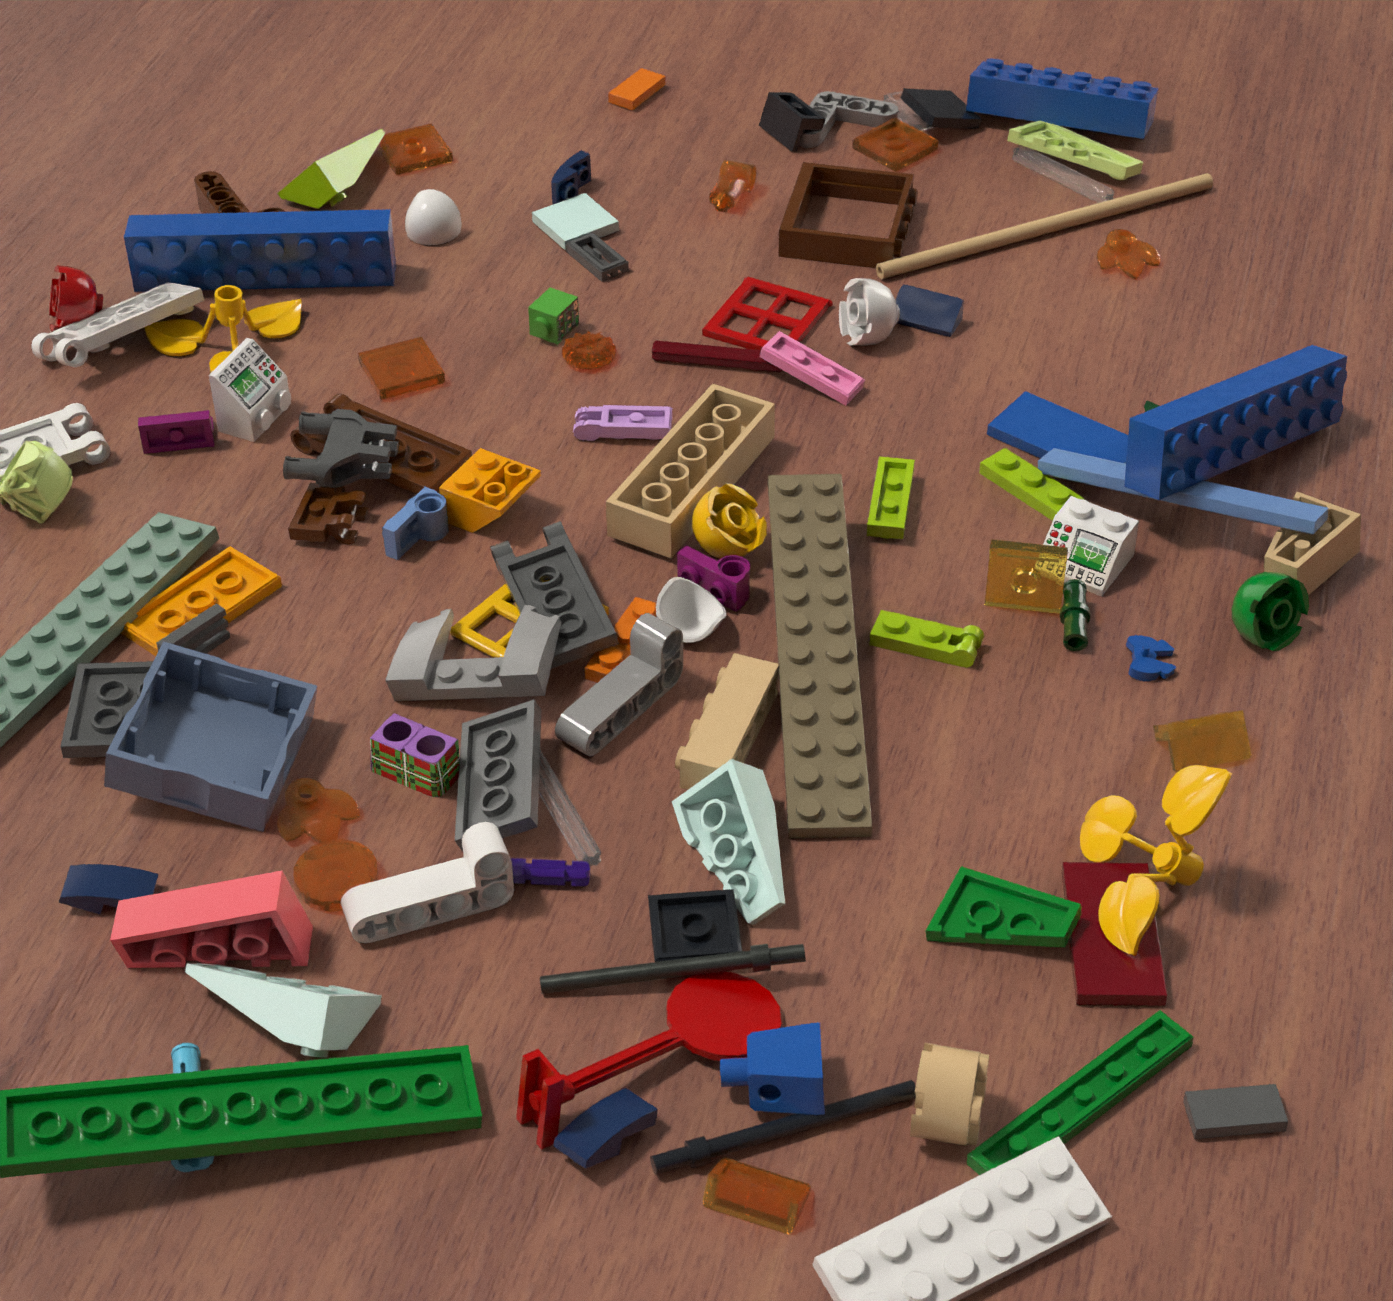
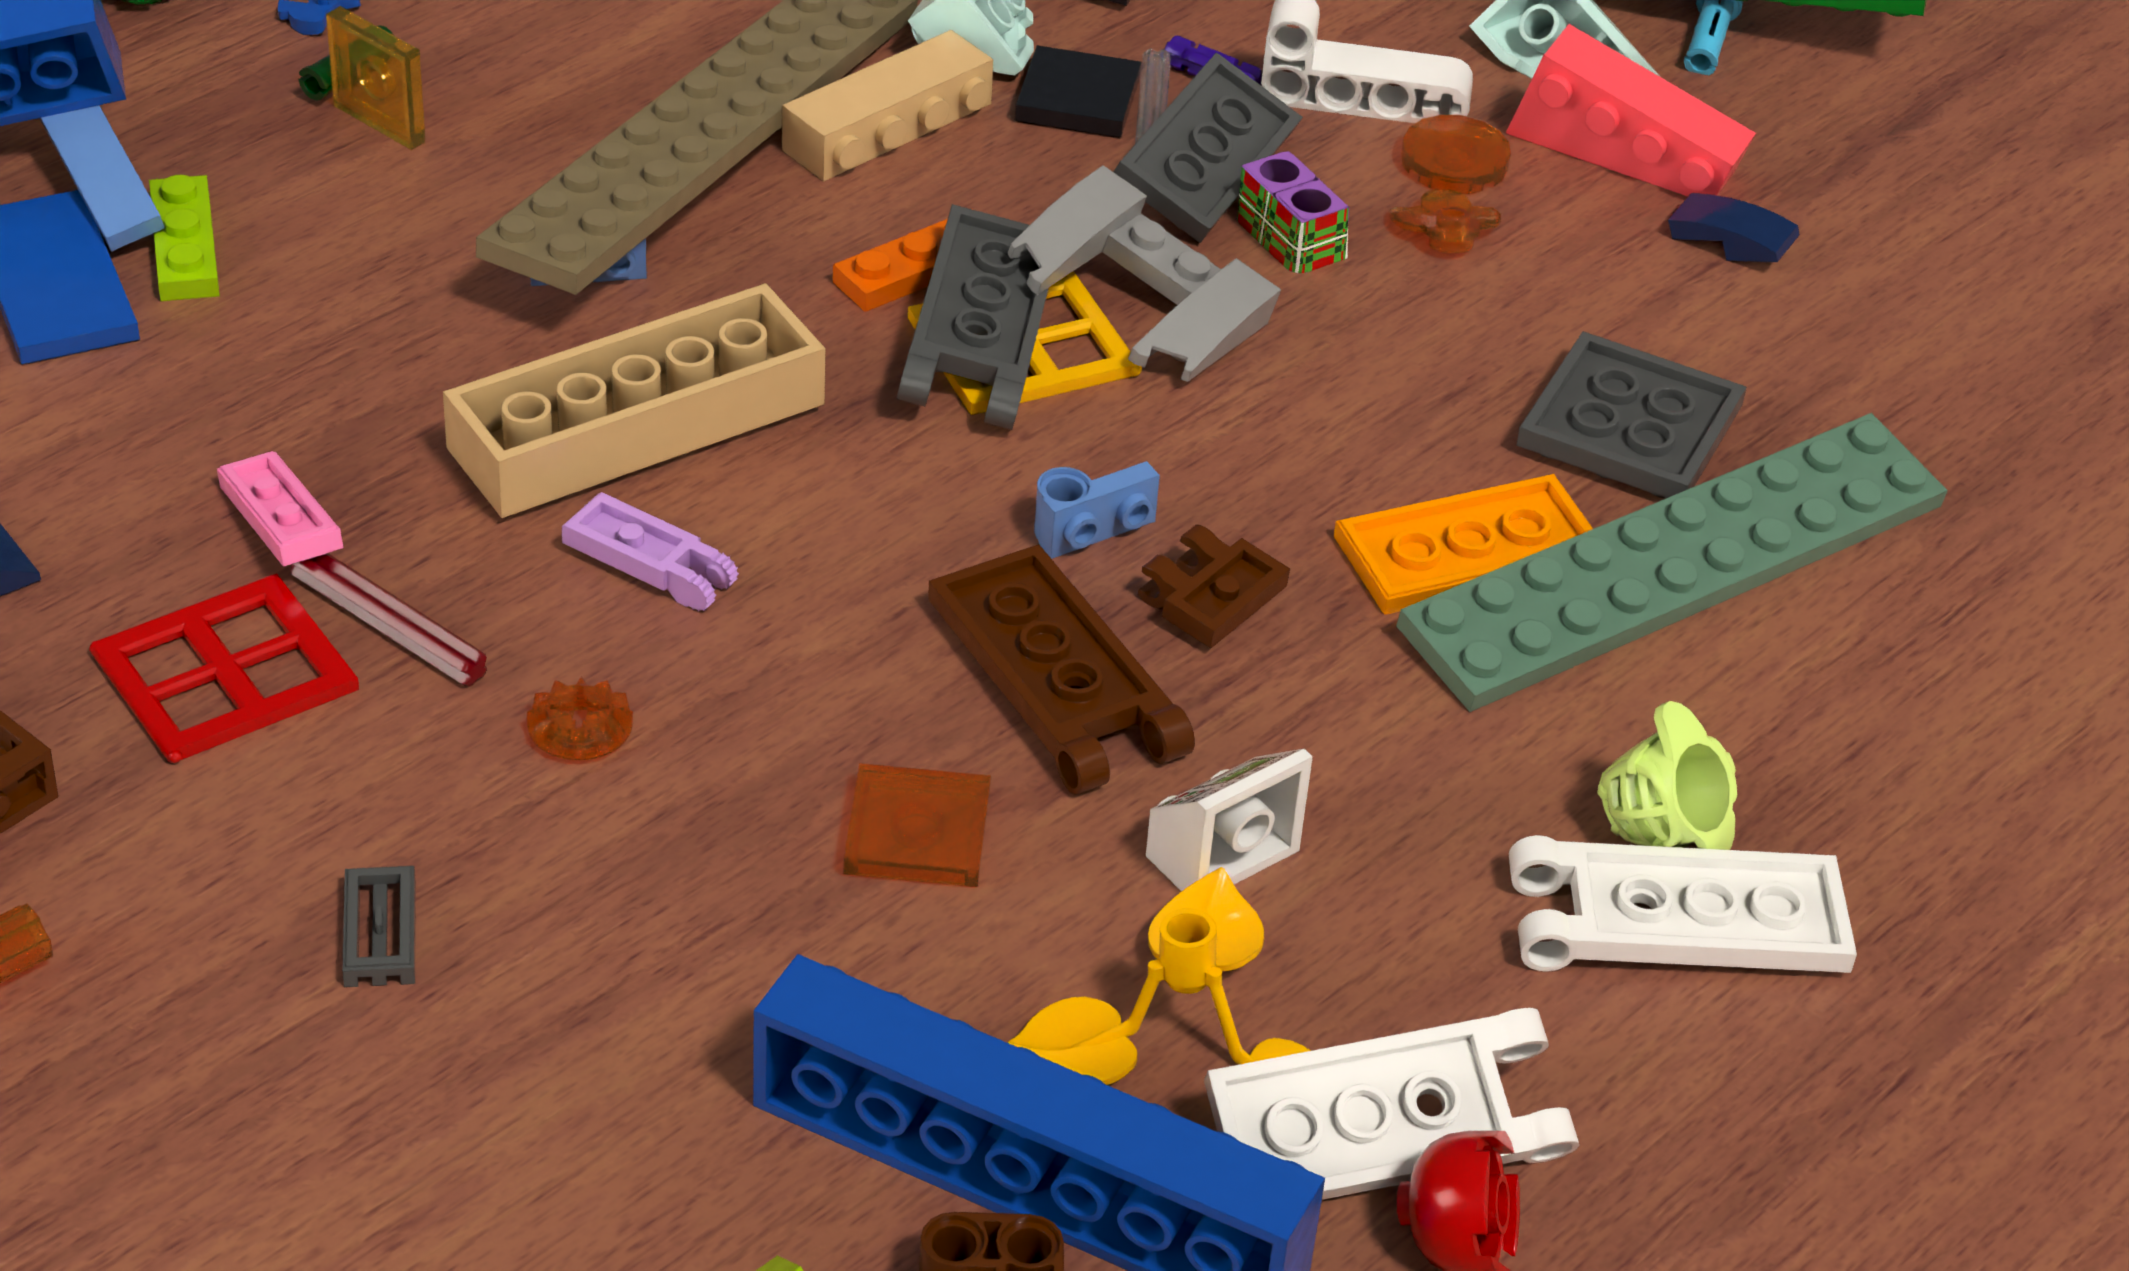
camera: 155 degrees left, 0 degrees up
sand blue tile [104,642,318,832] -> none
magenta panel [138,410,214,454] -> none
dark grey tile [156,603,230,654] -> none
dark grey connector [283,409,399,488] -> none
white helmet [405,189,461,245] -> none
light orange slope [439,448,541,533] -> none
bright green brick [528,287,579,344] -> none
light aqua tile [532,193,619,251] -> none
dark blue slope [551,150,591,205] -> none
light grey beam [555,613,684,756] -> none
white helmet [656,577,726,642] -> none
magenta plate [677,545,750,612] -> none
yellow cylinder [692,484,767,559] -> none
white cylinder [839,278,900,346] -> none
lime plate [867,456,915,539] -> none
lime plate [869,610,984,668] -> none
white slope [1034,496,1139,597] -> none
none -> black tile [1015,45,1141,138]

